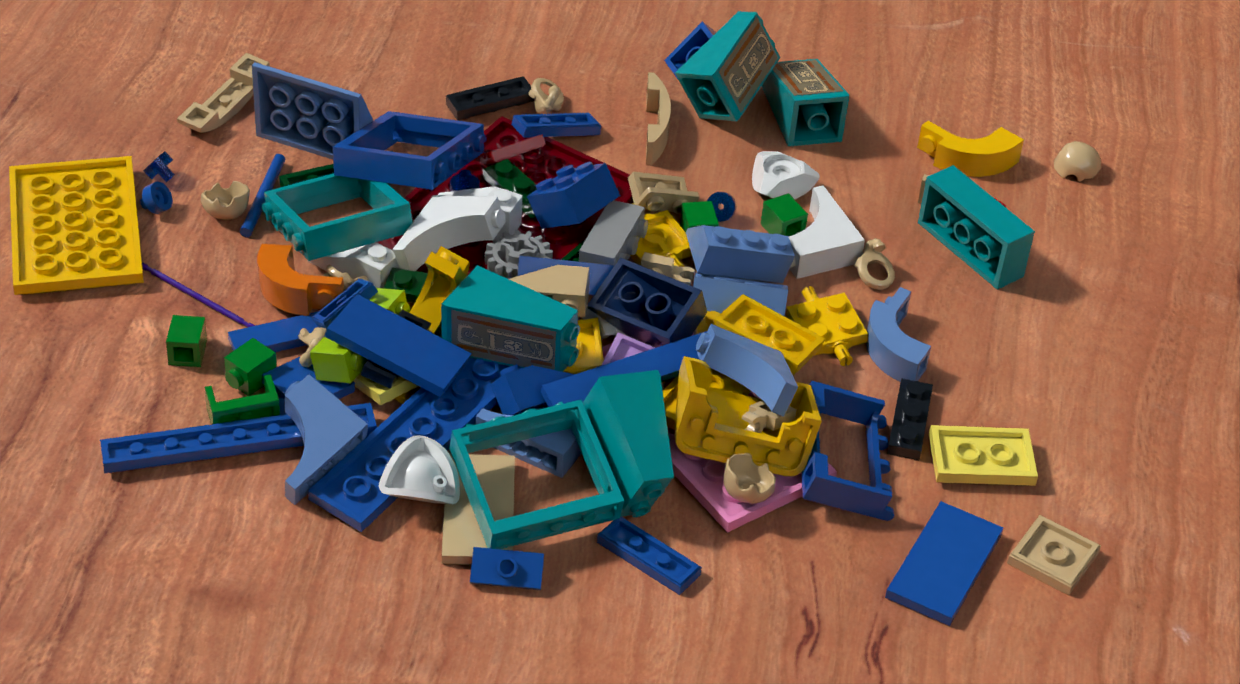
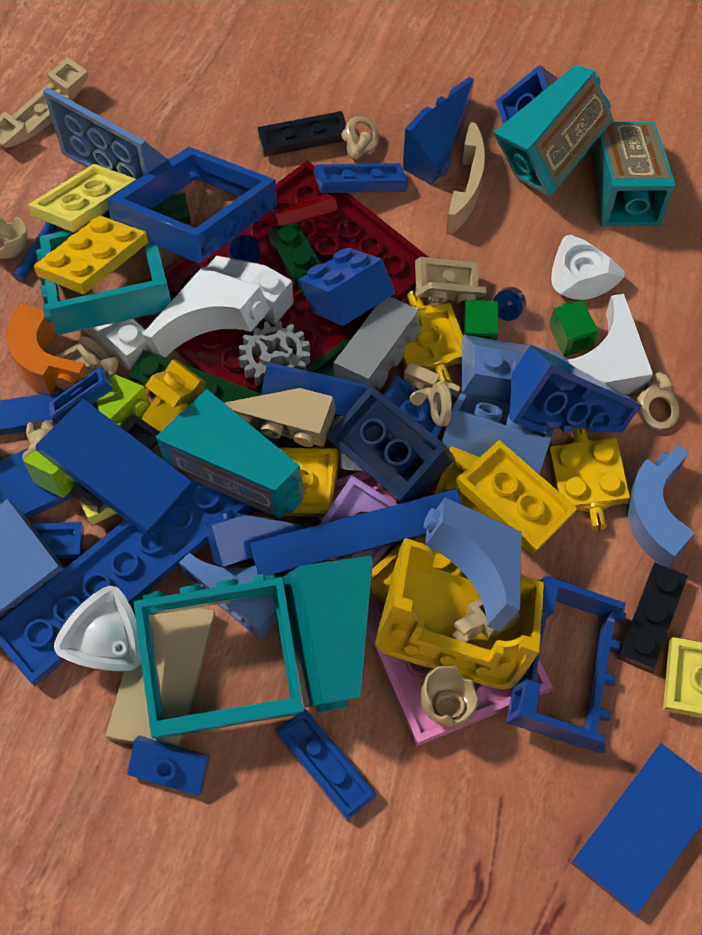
camera: 15 degrees right, 20 degrees up
none -> light yellow plate [28,164,137,232]
none -> yellow plate [33,215,149,295]
none -> blue wedge [403,77,474,185]
none -> tan piece [410,381,452,427]
none -> blue wedge [509,345,642,432]

